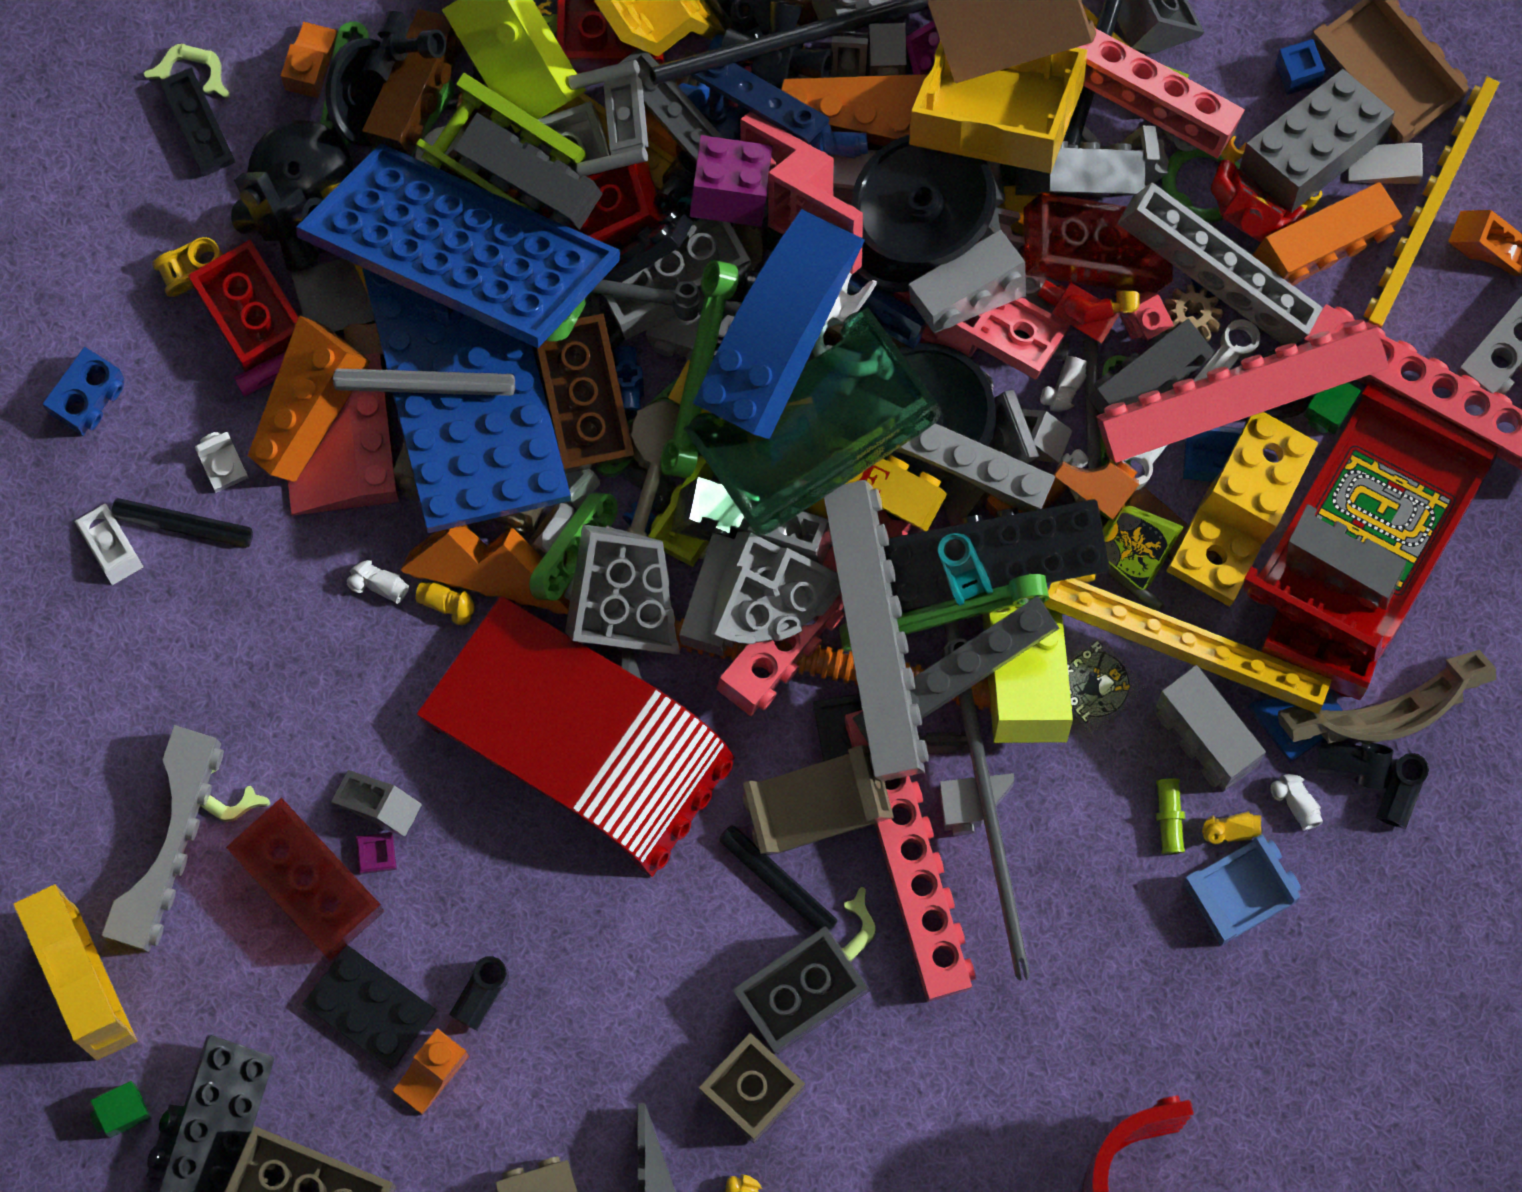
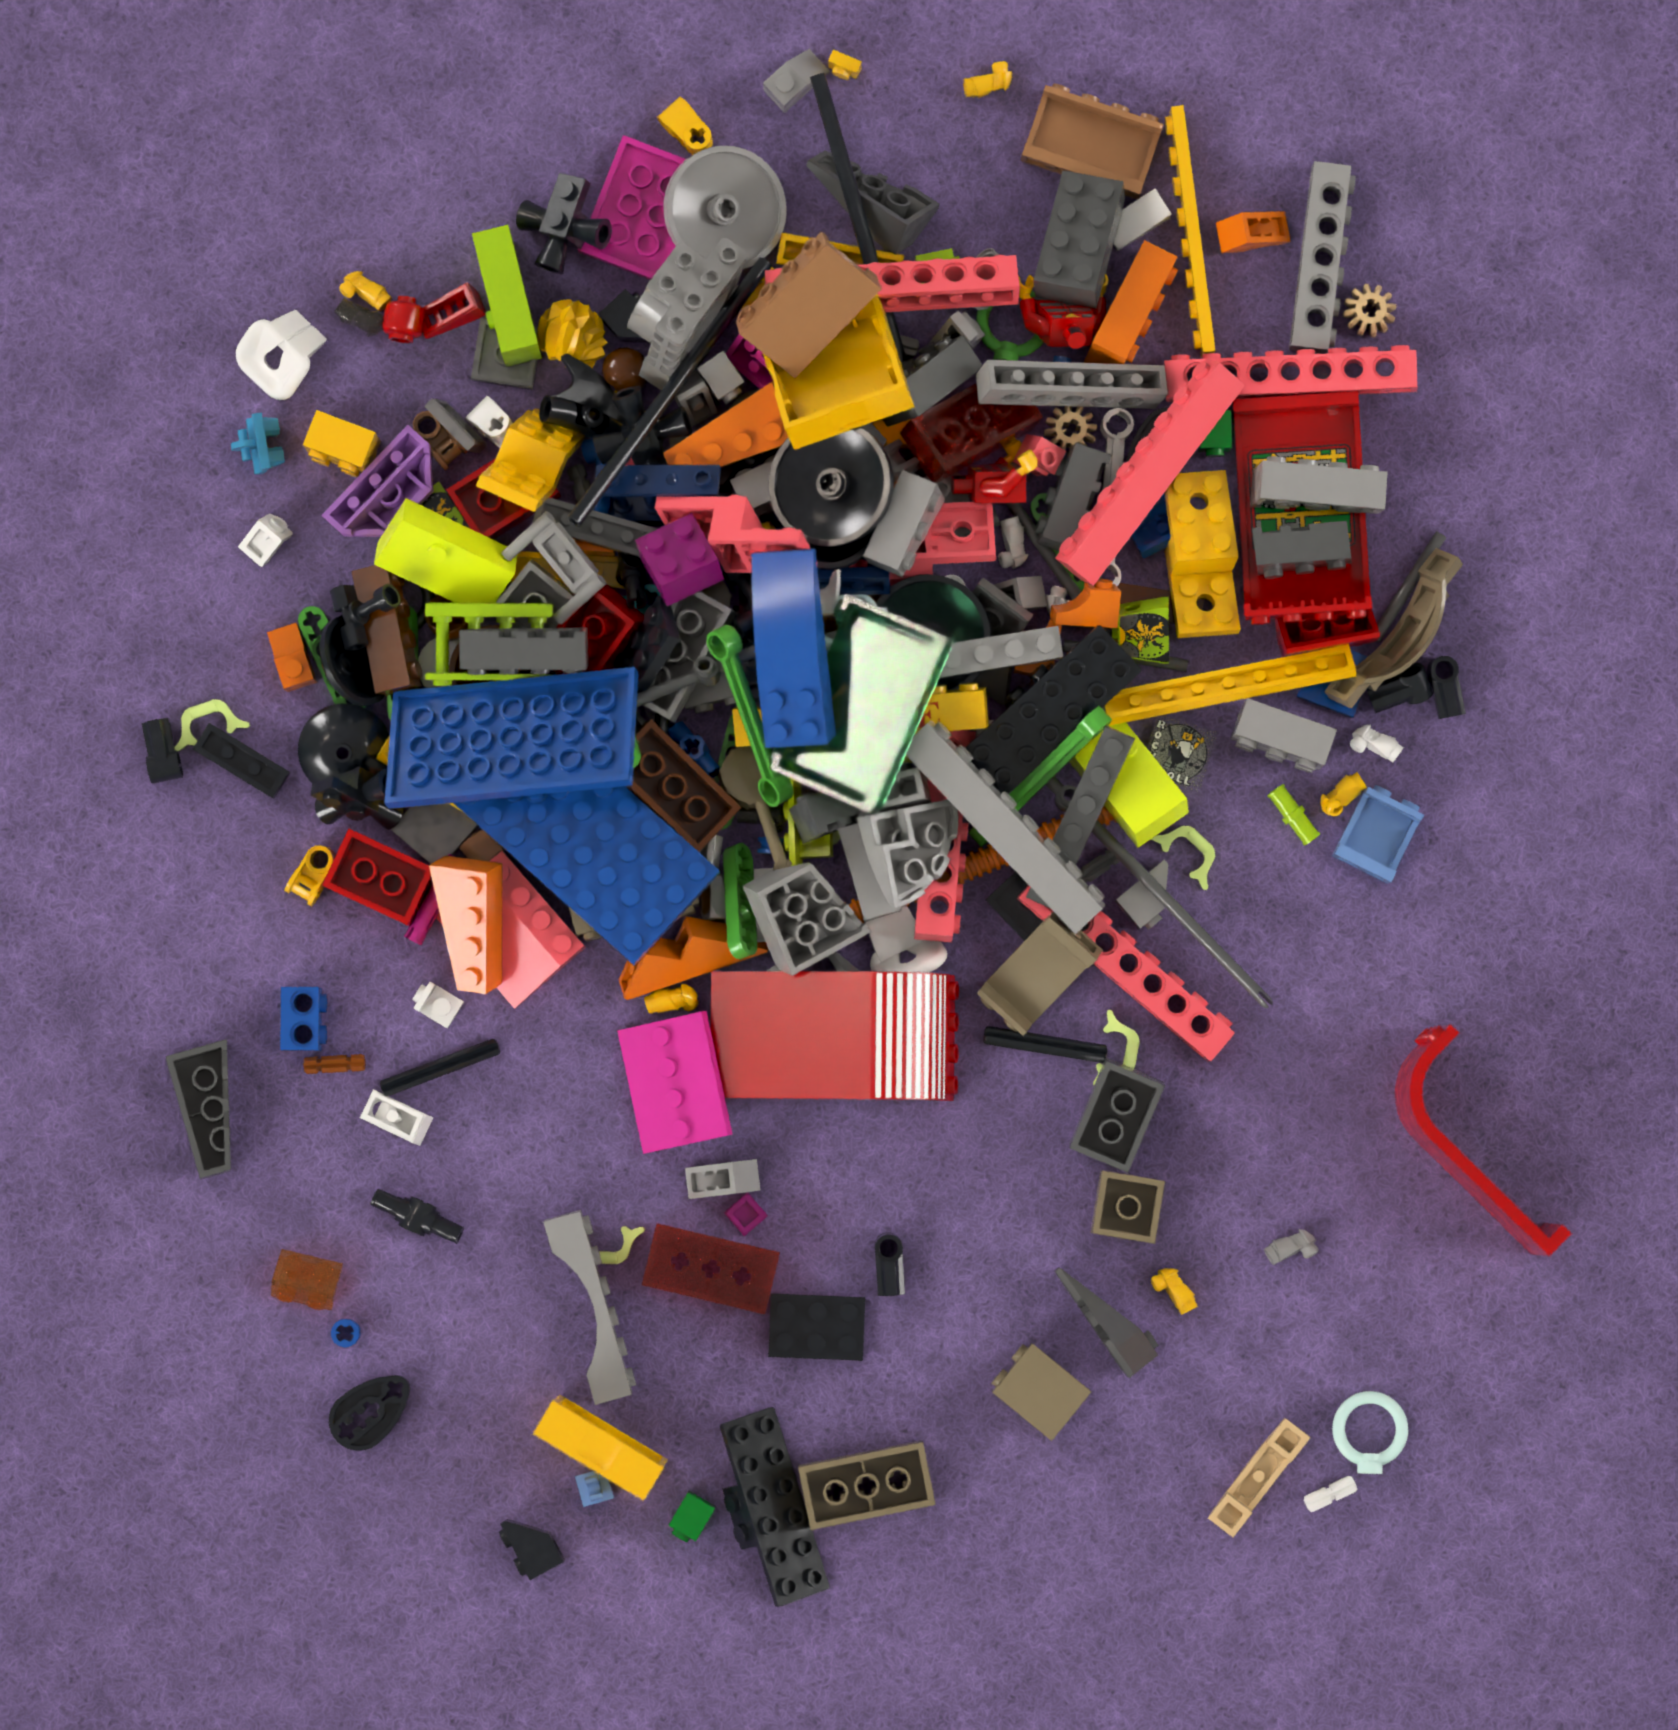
camera: 35 degrees left, 10 degrees up
light grey axle [333,368,515,396] -> none
white arm [347,560,409,604] -> none
orange arch [393,1028,469,1115] -> none
blue arm [810,124,869,159] -> none
teal piece [938,533,993,606] -> none
blue panel [1275,39,1325,95] -> none
none -> black piece [141,718,183,784]
none -> dark orange axle [303,1054,366,1074]
none -> black pin [370,1189,464,1244]
none -> medium blue tile [575,1471,614,1507]
none -> dark pink plate [617,1011,733,1154]
none -> white piece [863,905,947,973]
none -> yellowish green helmet [1151,826,1215,890]
none -> light grey wedge [1250,456,1388,514]
none -> dark grey bar [1377,531,1446,643]

